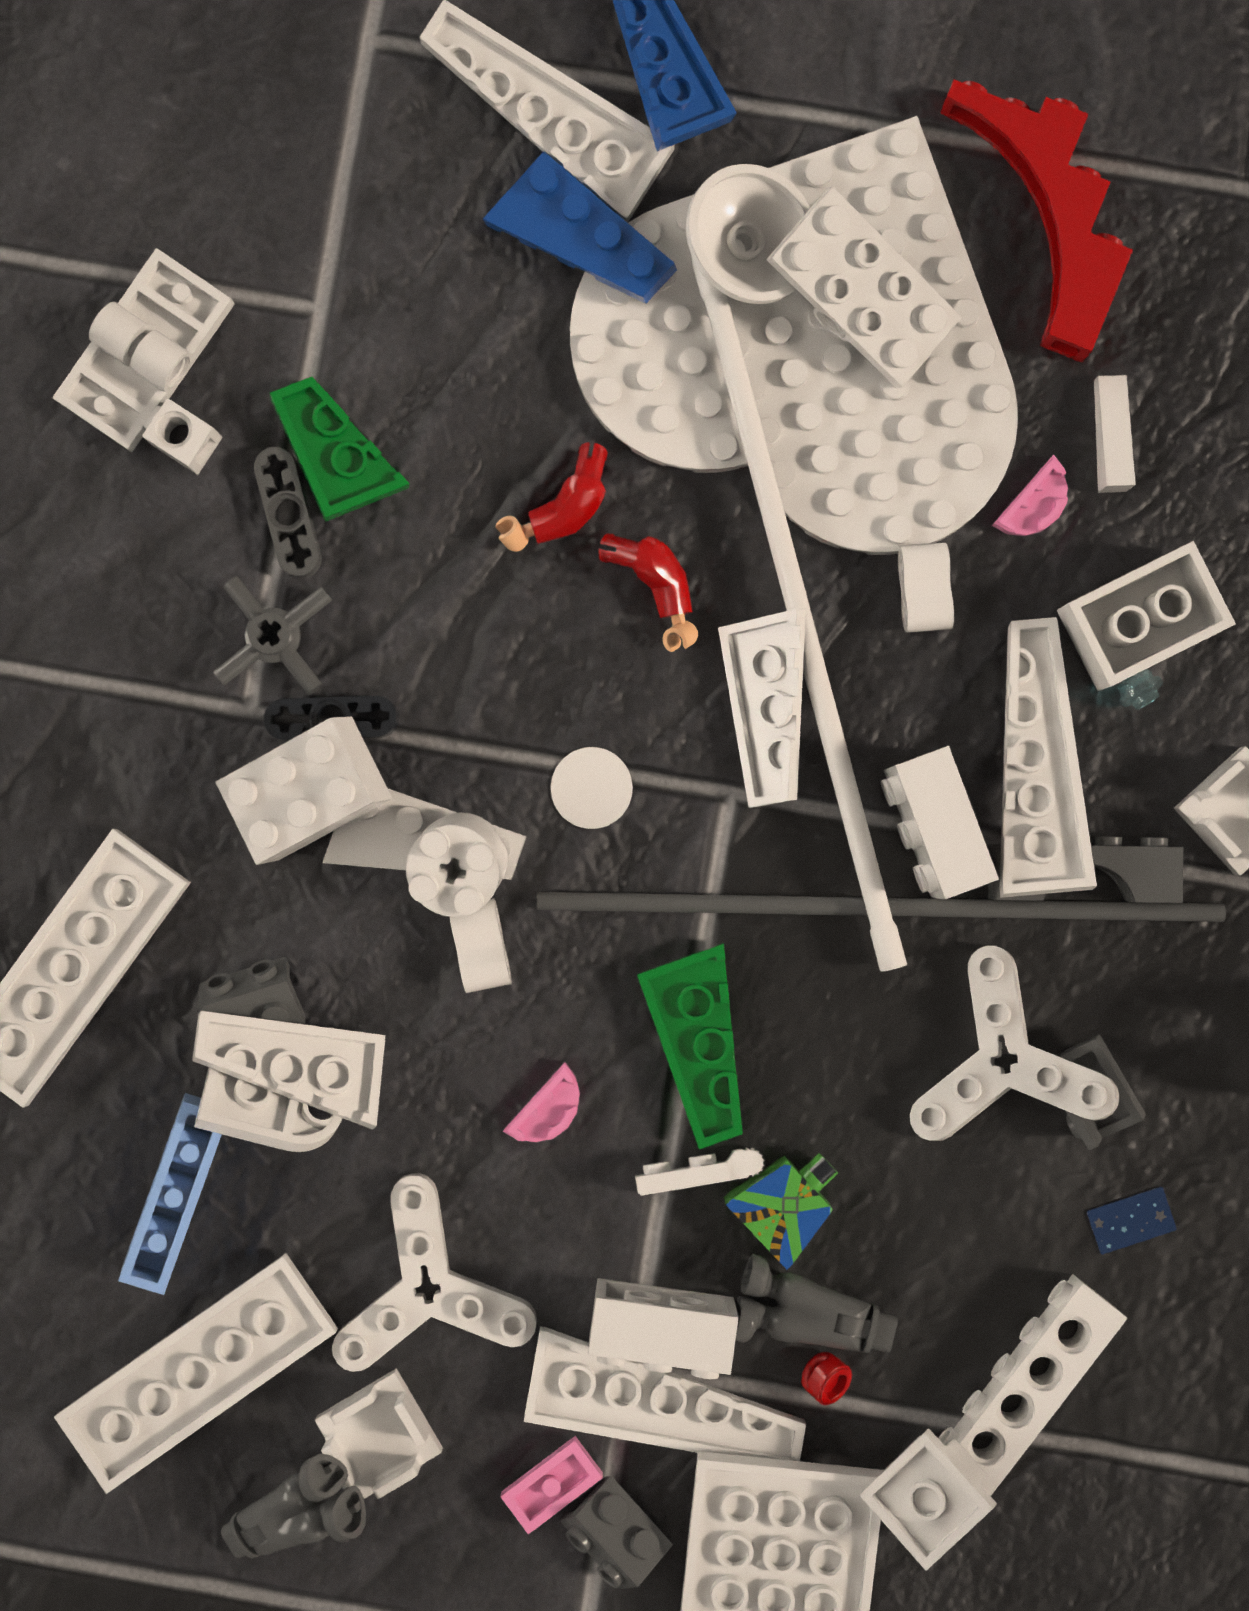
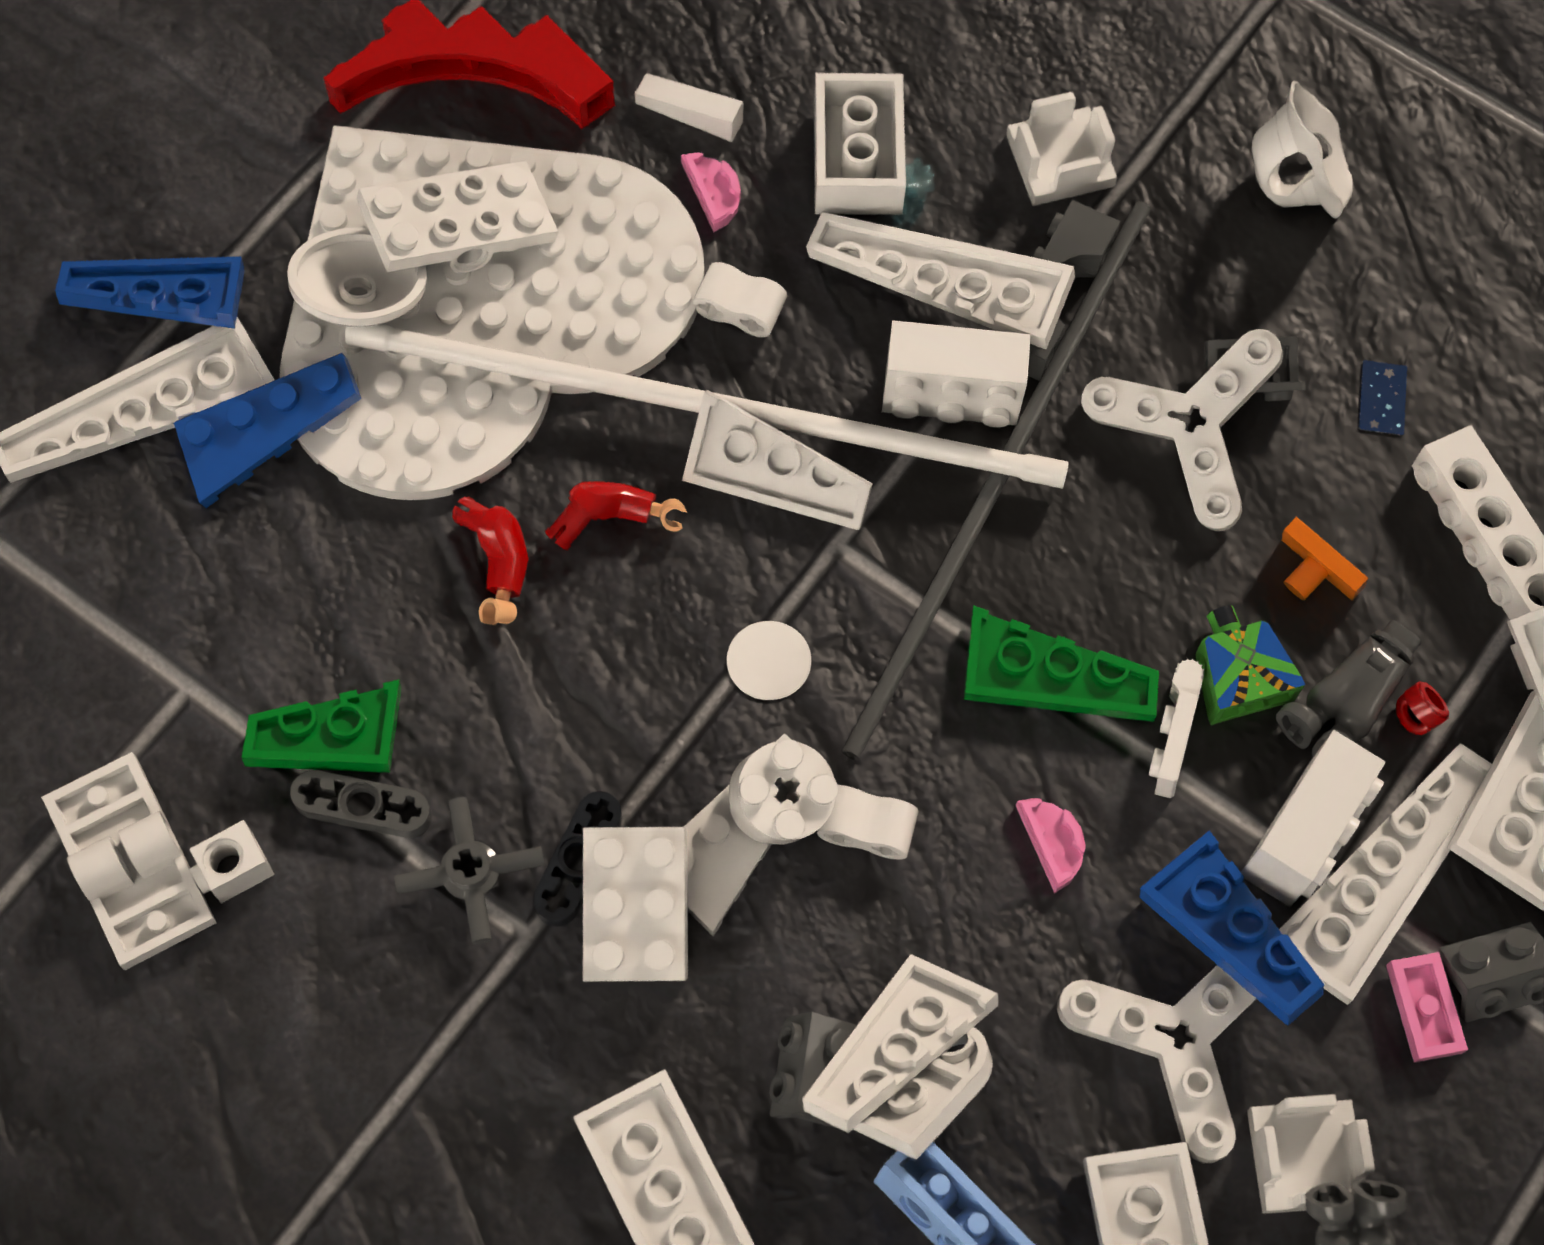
camera: 70 degrees left, 20 degrees down
none -> blue wing [1140,830,1324,1026]
none -> orange tile [1282,516,1368,601]

